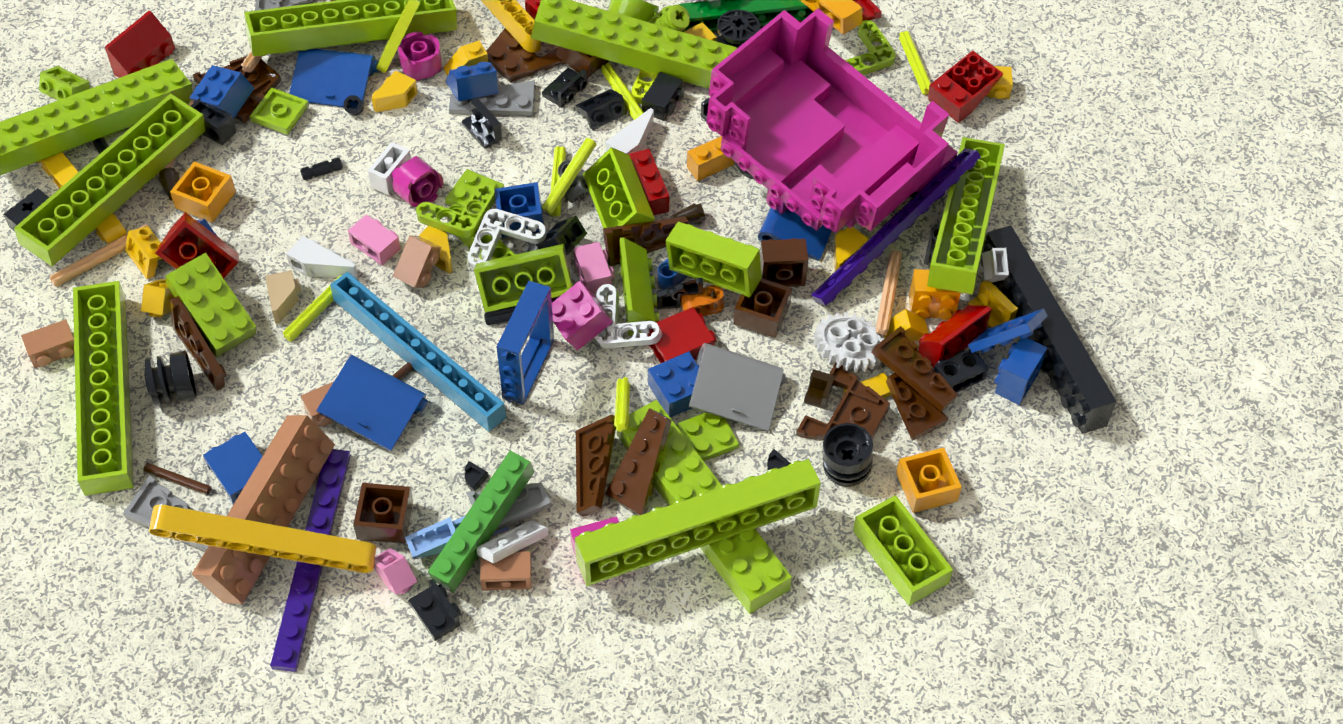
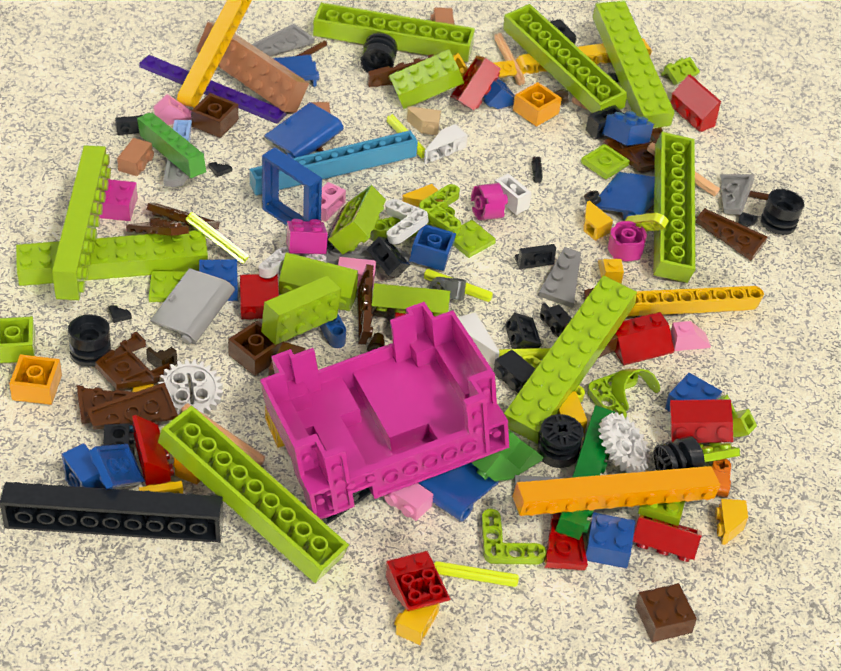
camera: 110 degrees right, 10 degrees down
bright pink brick [348,214,400,266] -> none
brick [393,235,441,288] -> none
blue slope [446,62,498,101] -> none
white tile [477,520,549,564] -> none
neon yellow axle [542,138,597,214] -> none
lime piece [655,5,690,32] -> none
dark purple plate [810,148,981,306] -> none
white piece [982,248,1009,282] -> none
none -> bright pink brick [321,182,346,222]

